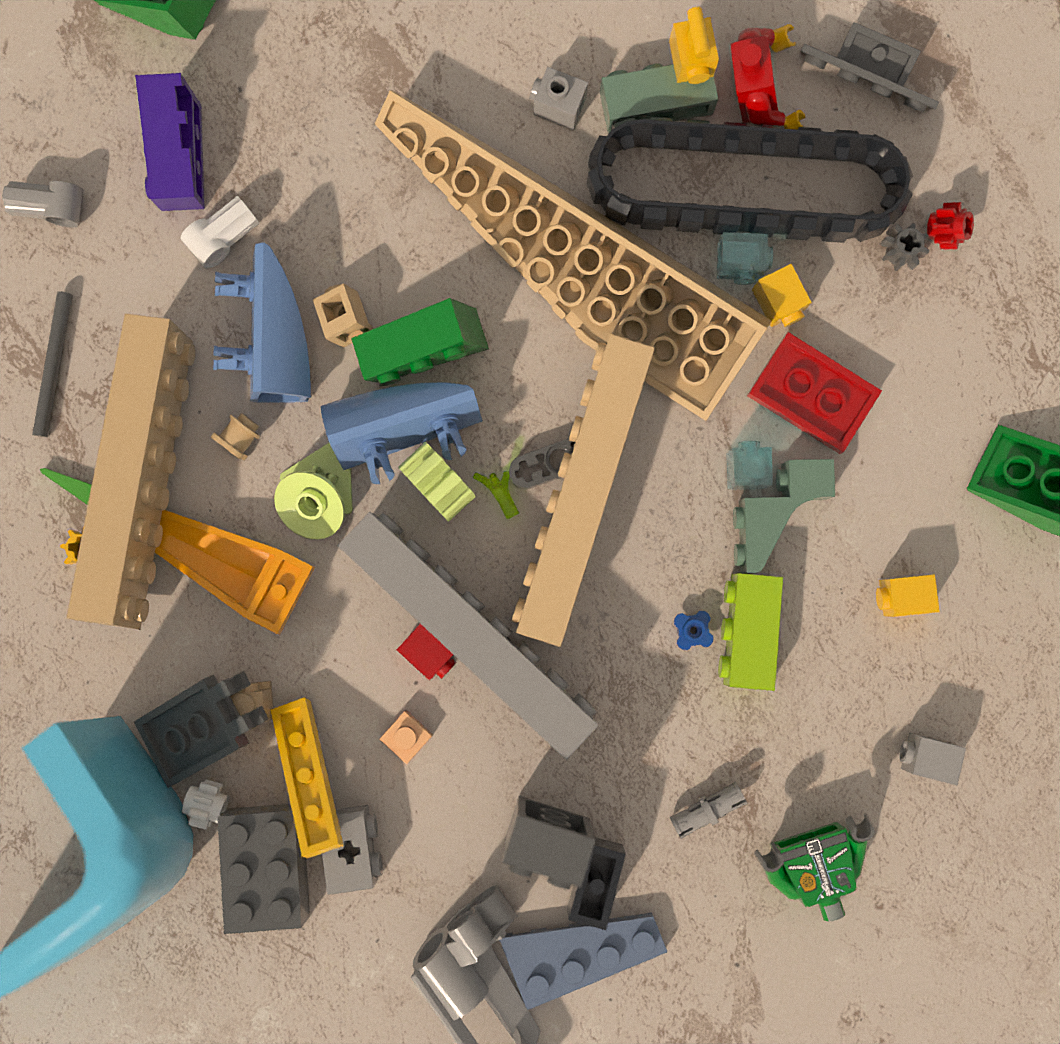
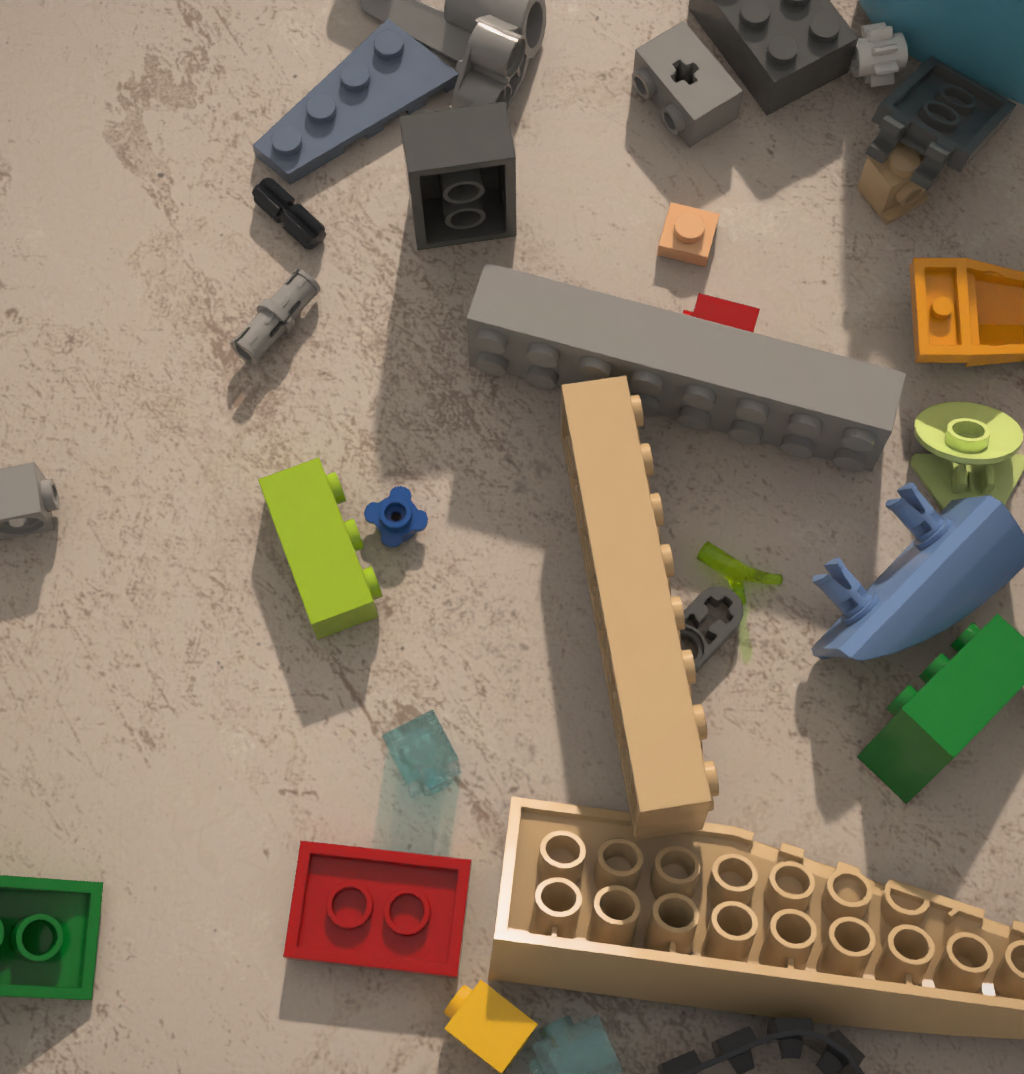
camera: 155 degrees right, 15 degrees down
yellow plate [270,697,344,858] -> none
yellowish green gear [398,441,476,522] -> none
black brick [567,837,626,930] -> none
sand green arch [733,459,835,574] -> none
torso [754,814,875,921] -> none
yellow brick [876,574,940,617] -> none
none -> black piece [252,177,326,250]

